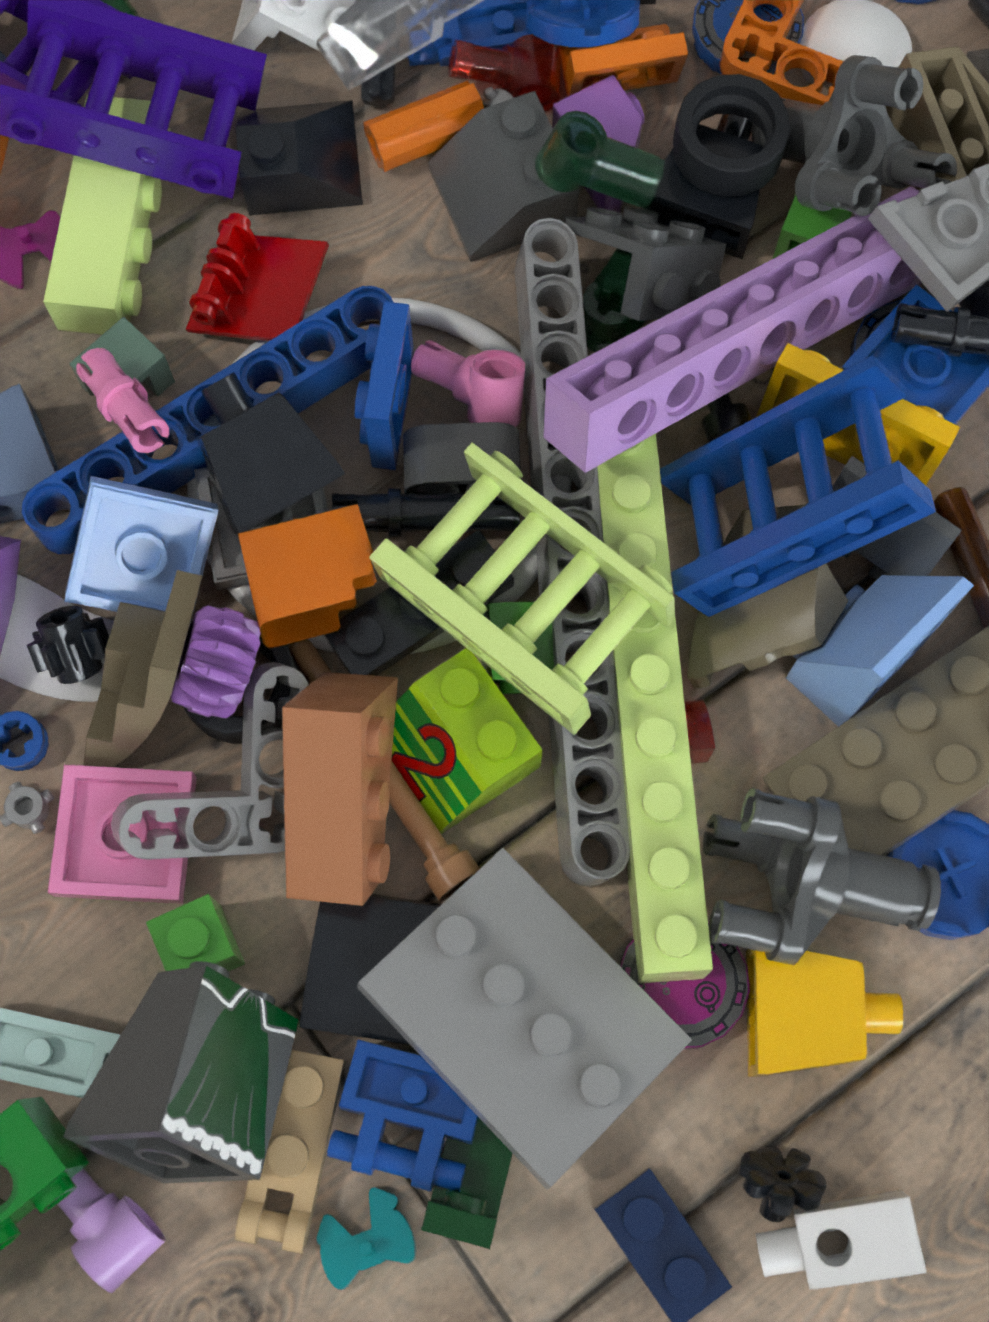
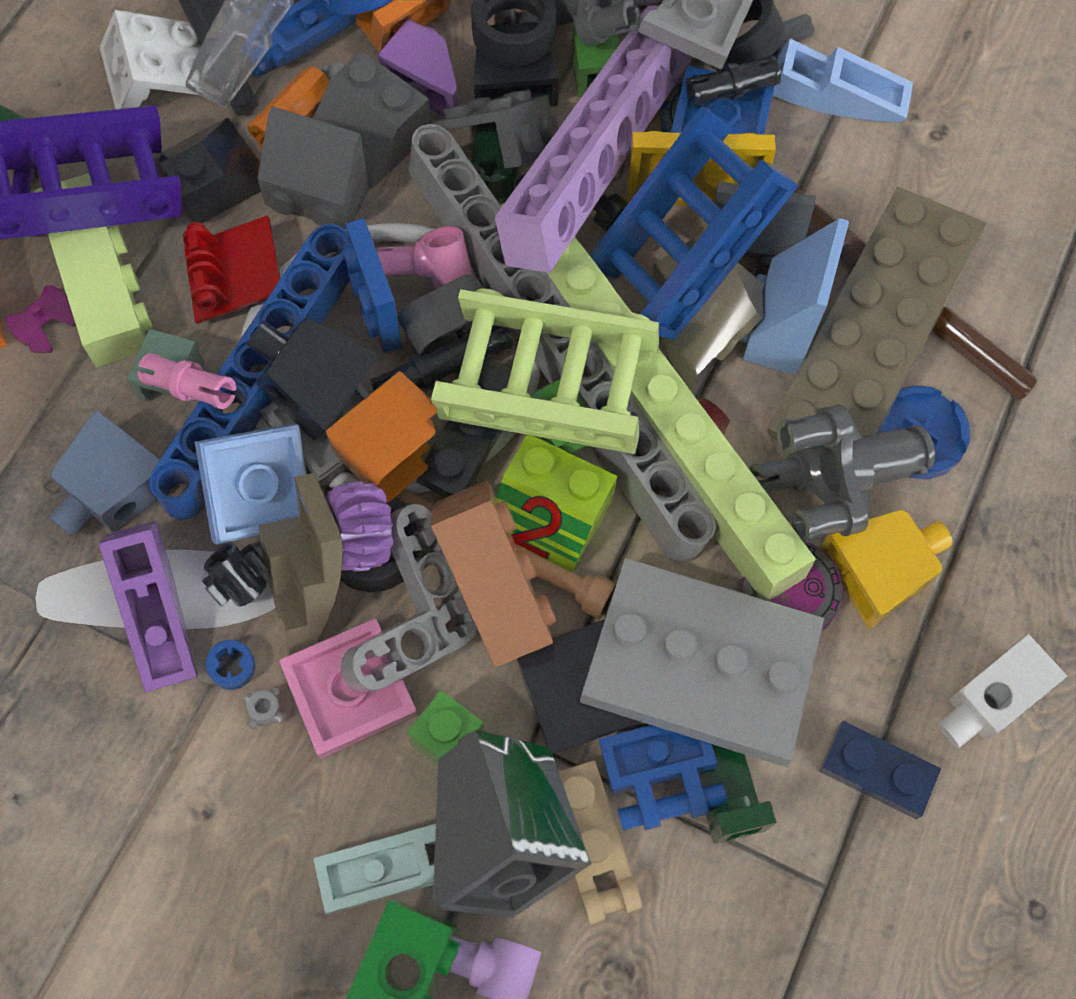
camera: 30 degrees left, 5 degrees down
teal piece [316,1187,416,1290] -> none
clear red pin [448,34,560,112] -> none
clear green piece [535,110,665,209] -> none
black plant [738,1147,827,1222] -> none
none -> dark grey slope [258,106,369,230]

